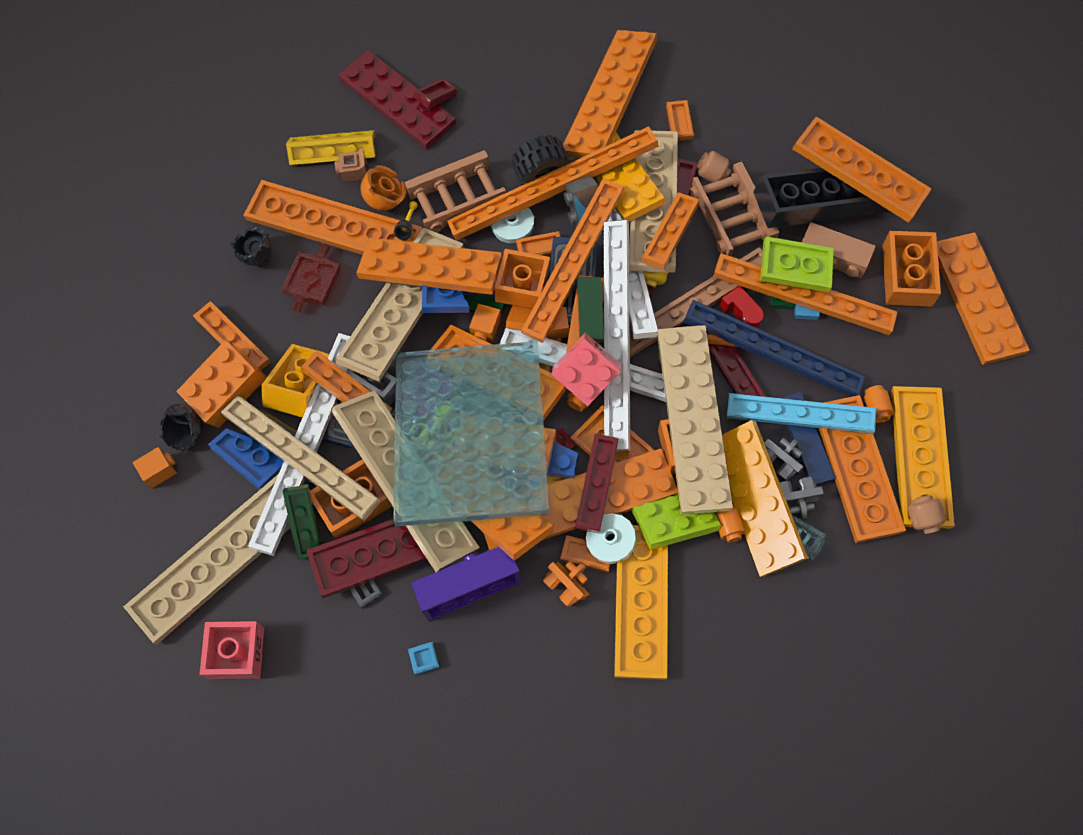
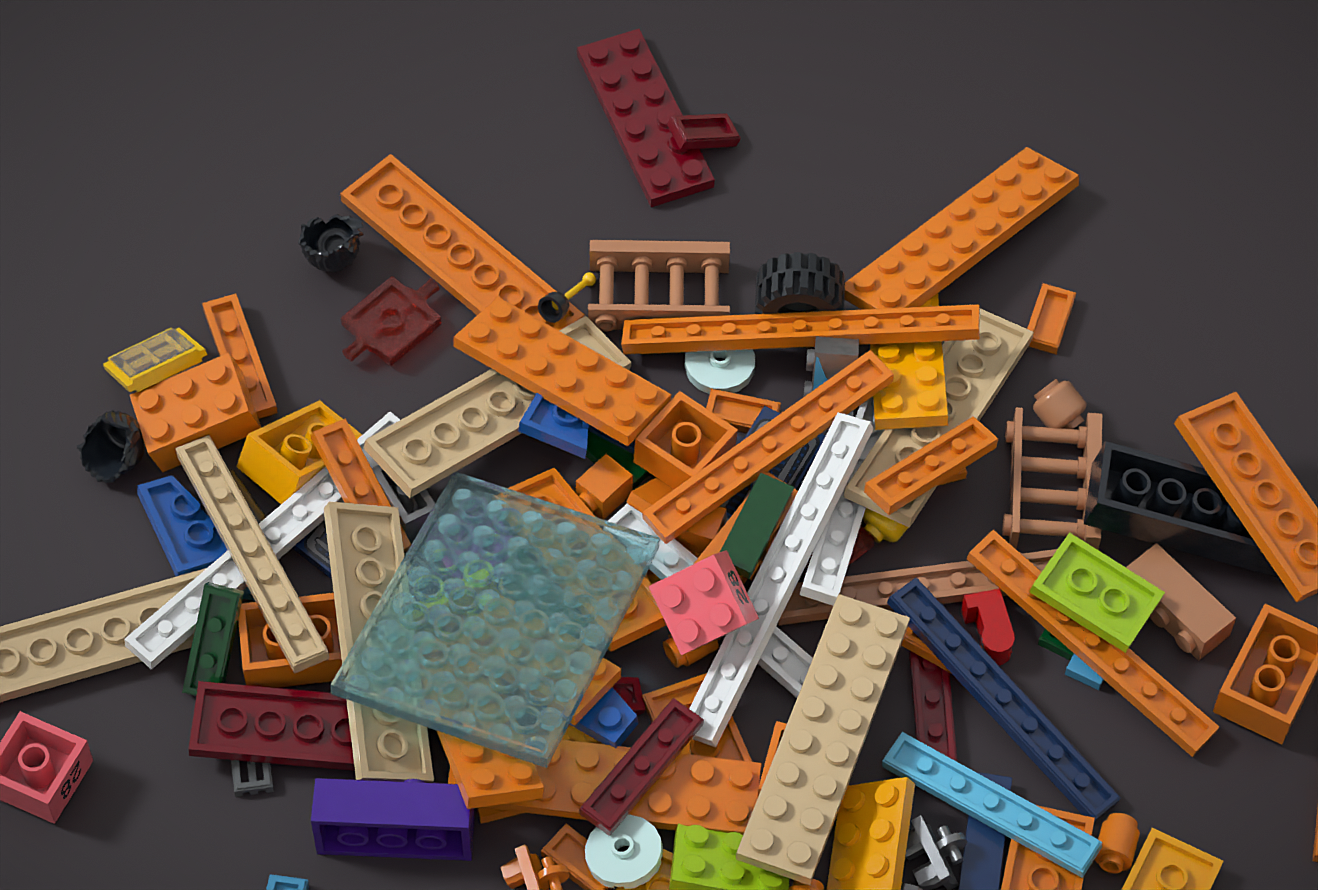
camera: 20 degrees right, 10 degrees down
orange brick [133,447,177,488] -> none
yellow fence [286,130,376,165] -> none
nougat window [335,148,367,183] -> none
orange cylinder [360,165,406,211] -> none
dark red tile [677,158,698,196] -> none
none -> piece [103,327,207,392]

